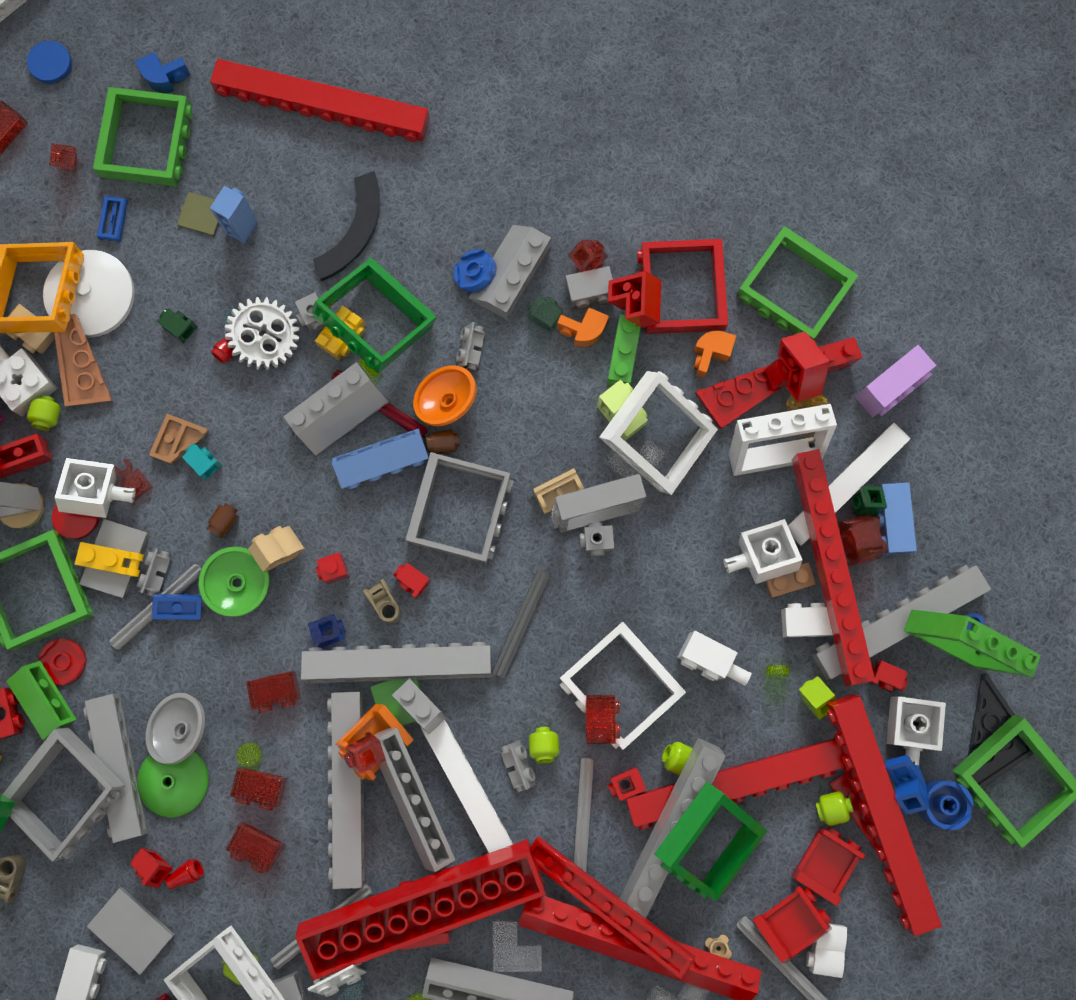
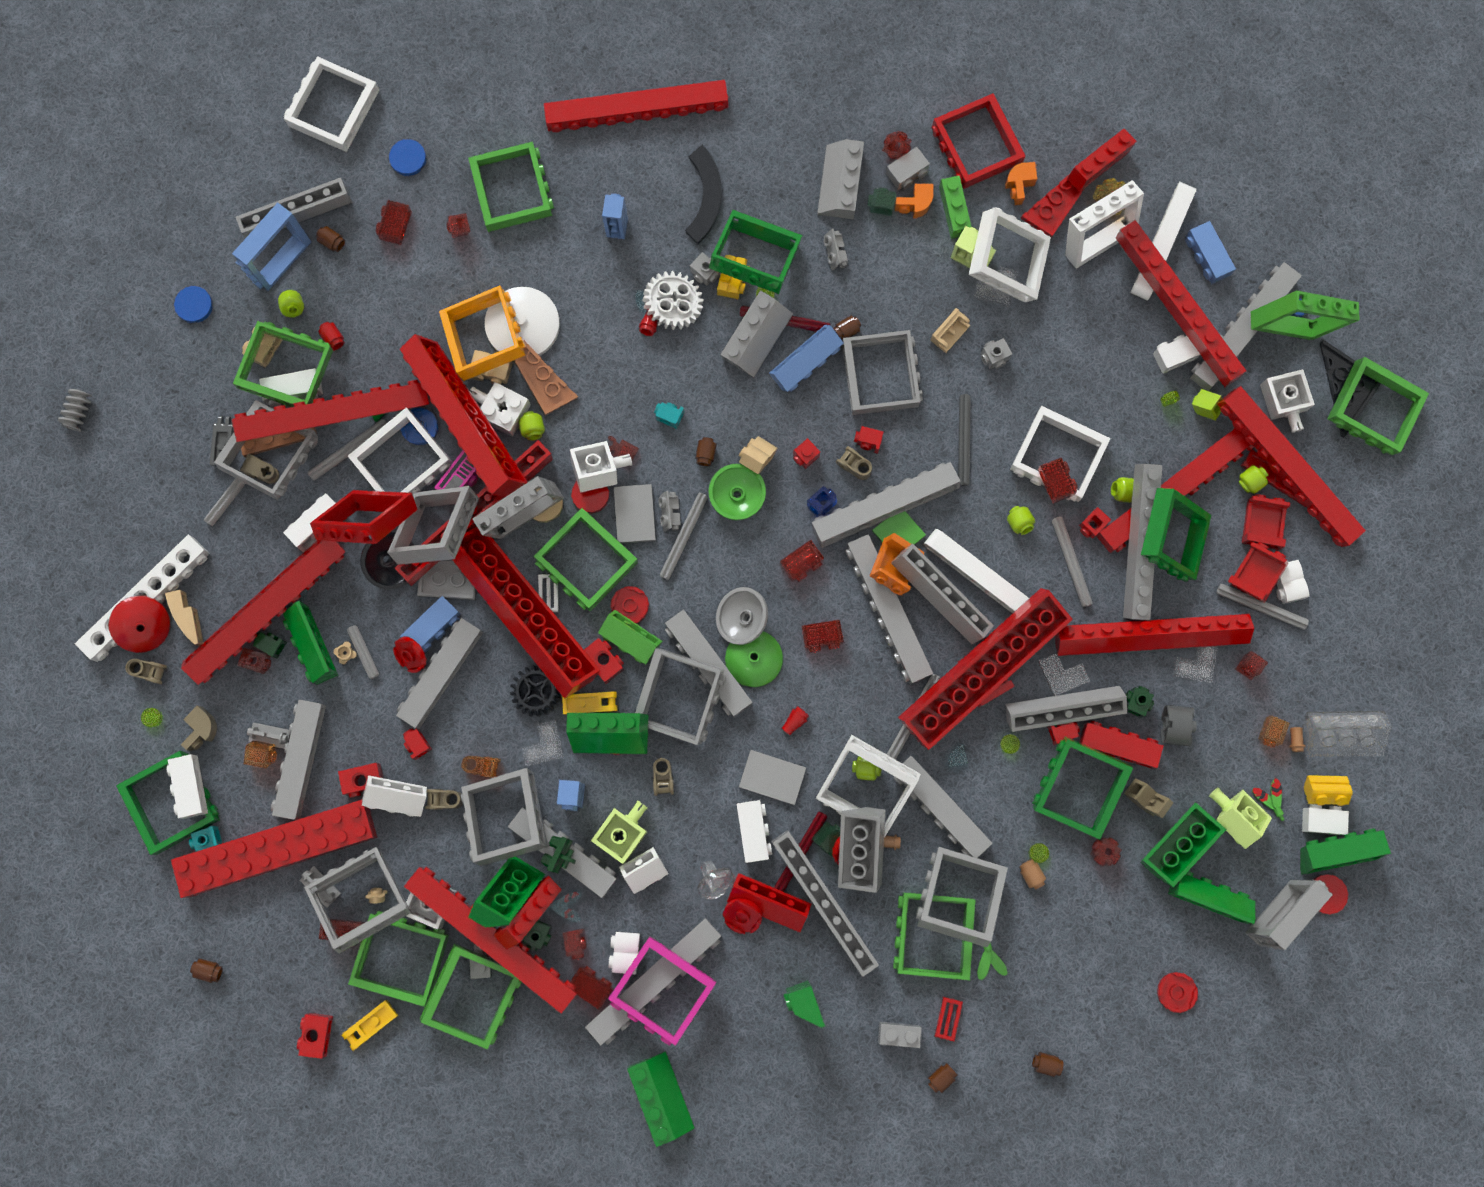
camera: 20 degrees left, 0 degrees up
yellow plate [75,542,144,577] -> none
blue tile [97,196,128,242] -> none
red brick [130,848,173,888] -> none
blue brick [135,52,191,93] -> none
medium nougat wing [149,414,209,465] -> none
blue plate [152,594,202,620] -> none
dark green brick [157,308,197,344] -> none
olive piece [177,192,219,236] -> none
clear red brick [226,822,285,873] -> none
clear neon green tile [237,743,262,767] -> none
white hinge [308,963,366,997] -> none
clear red brick [344,732,386,774] -> none
light grey brick [392,679,446,734] -> none
orange dish [413,365,477,426] -> none
blue tile [453,249,497,292] -> none
light grey hinge [501,740,536,792] -> none
red tile [531,836,696,980] -> none
light grey window [551,474,646,533] -> none
red brick [608,271,661,327] -> none
white brick [677,631,752,686] -> none
tan plate [705,935,732,959] -> none
white brick [724,519,802,584] -> none
bright green window [736,226,859,340] -> none
medium nougat plate [765,562,816,598] -> none
red brick [778,331,830,402] -> none
clear red brick [837,515,887,566] -> none
dark green brick [852,486,887,519] -> none
lavender brick [855,345,936,418] -> none
red brick [867,661,908,692] -> none
blue brick [885,755,929,815] -> none
blue brick [919,779,973,830] -> none

